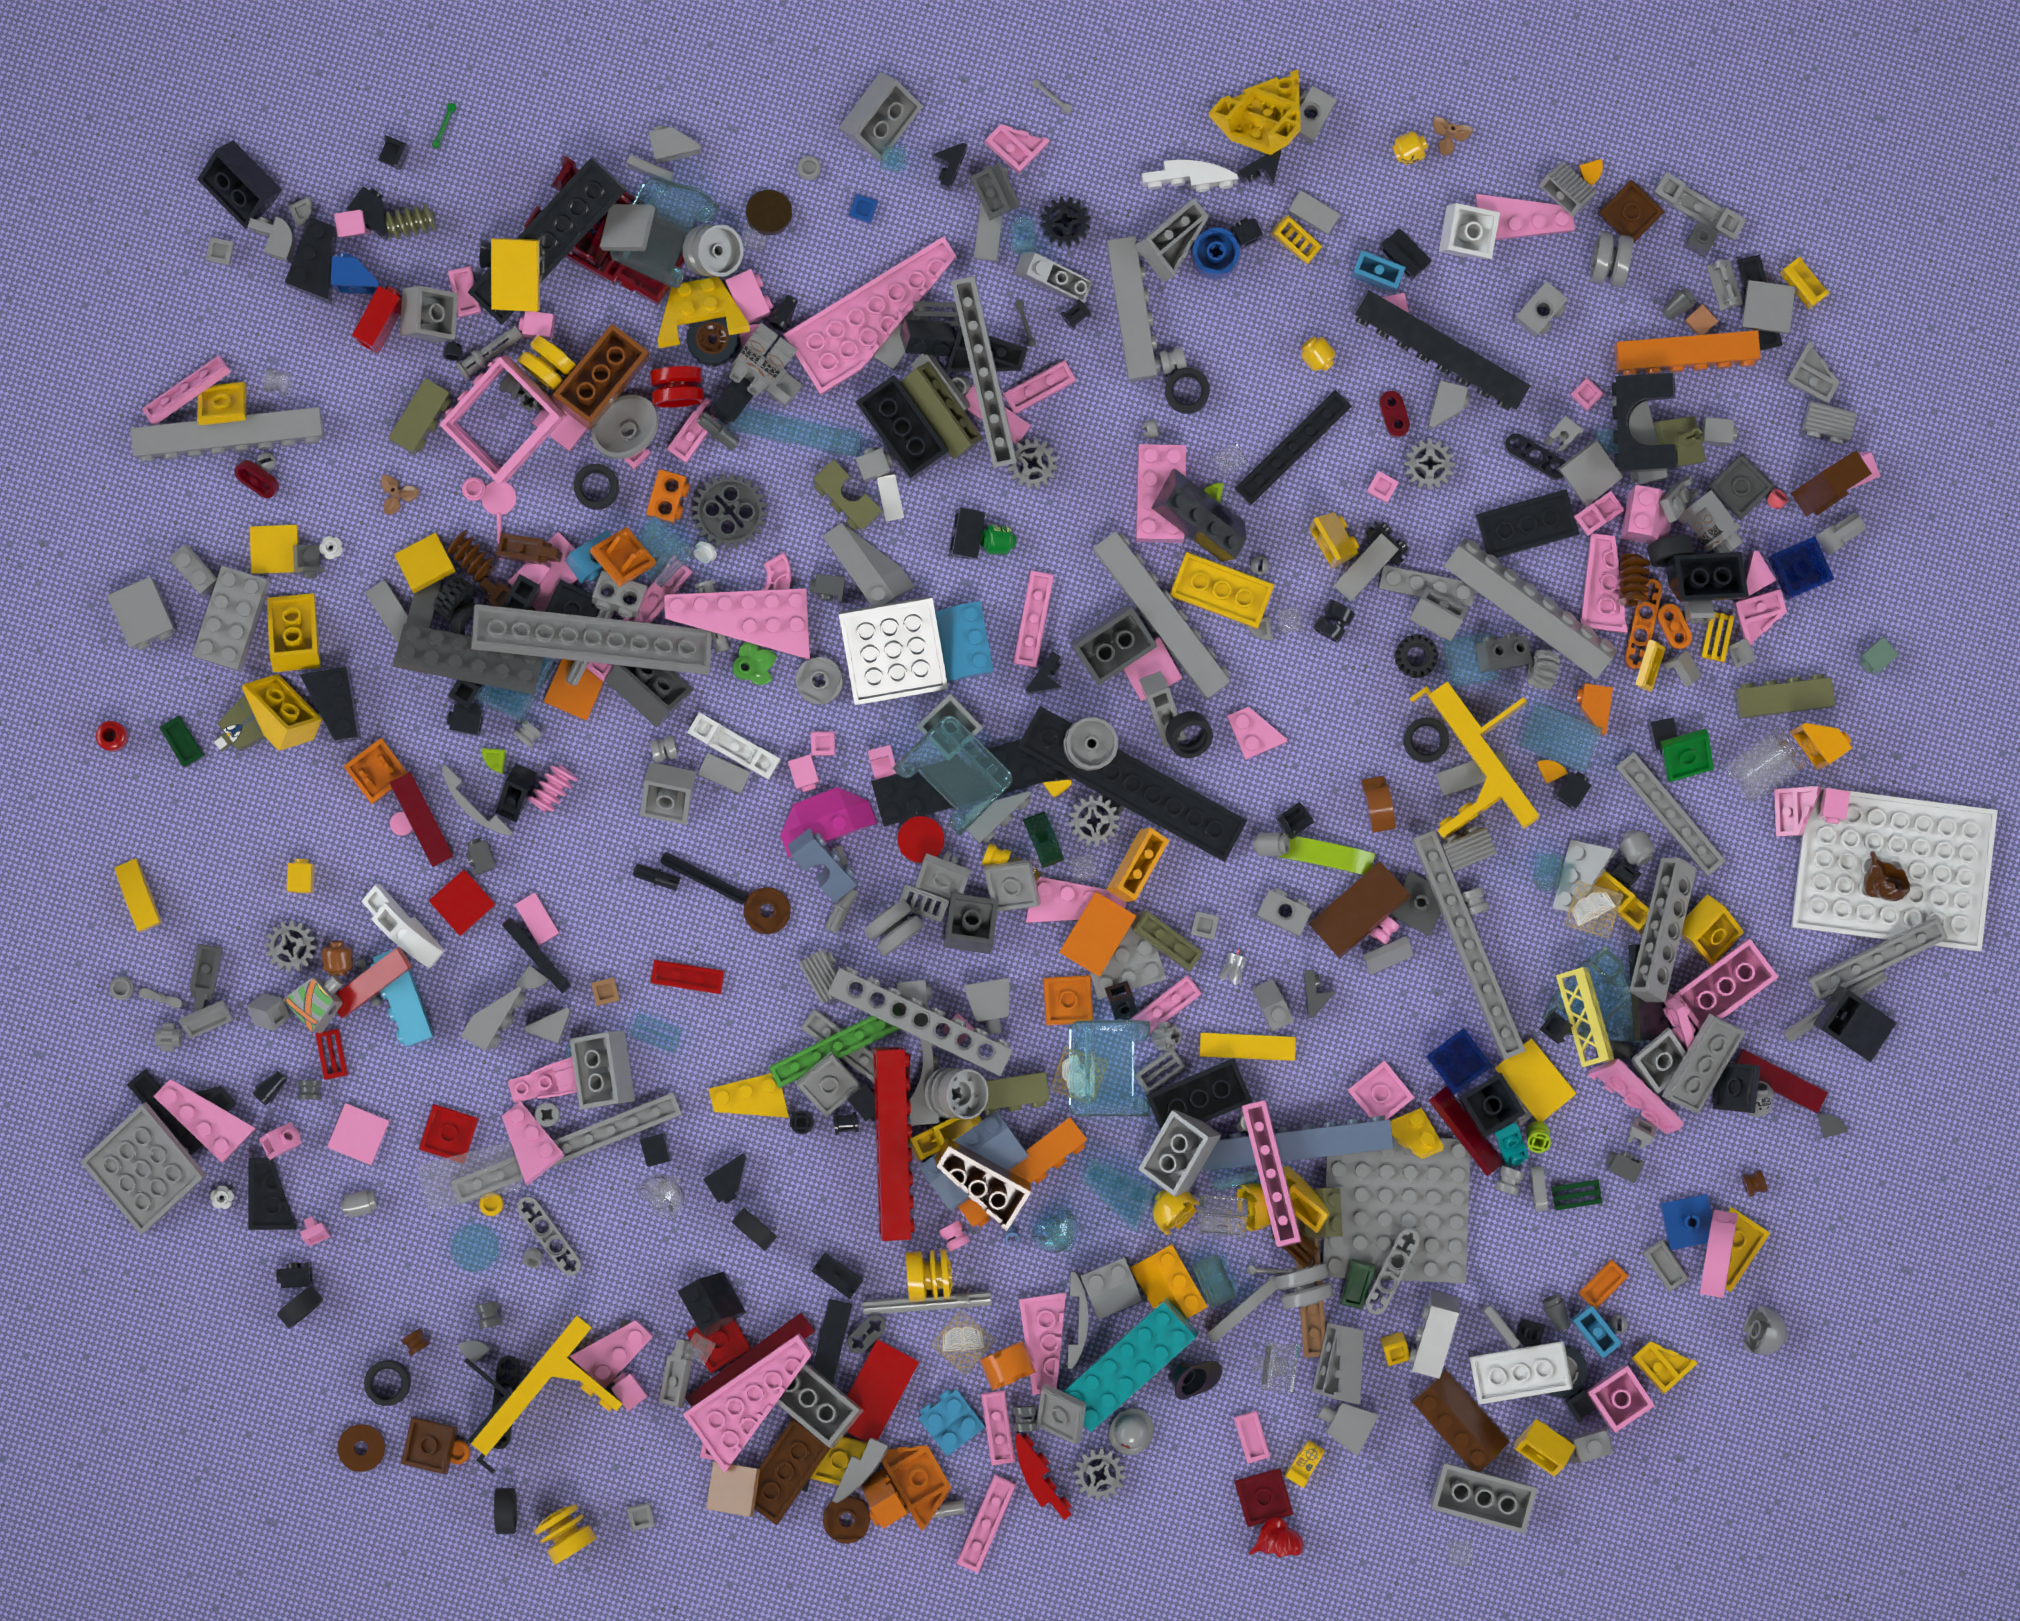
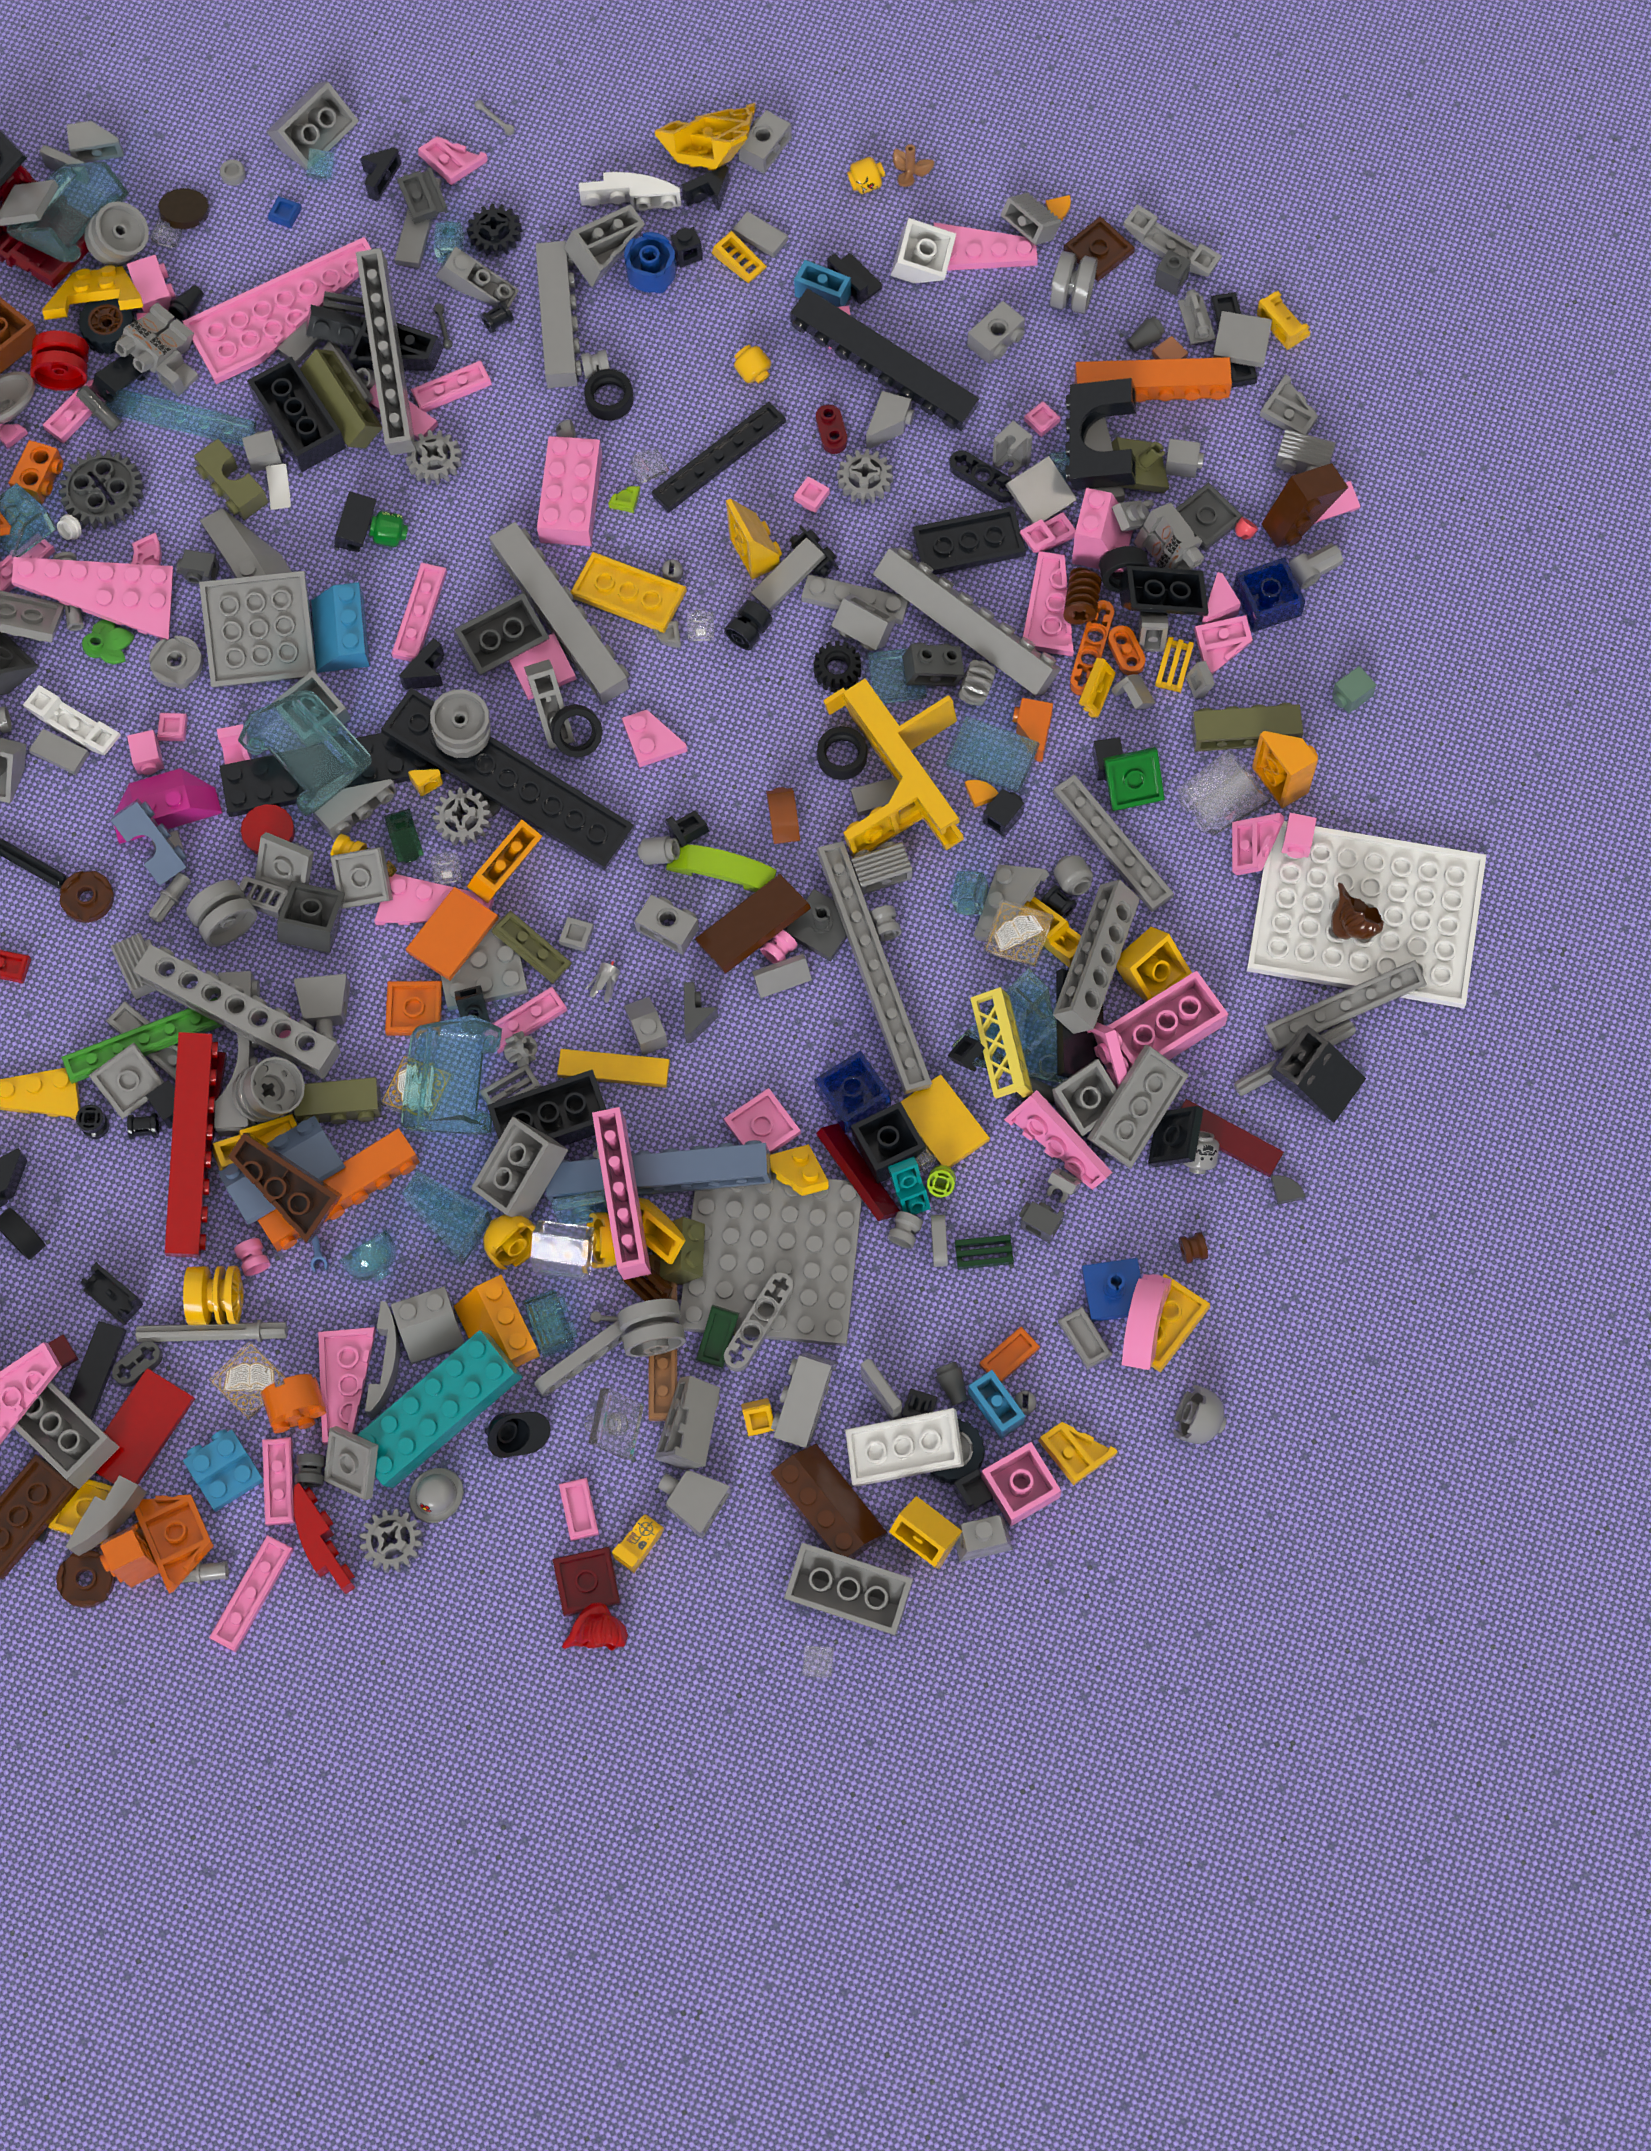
camera: 10 degrees right, 15 degrees down
black slope [1151,469,1247,562] -> none

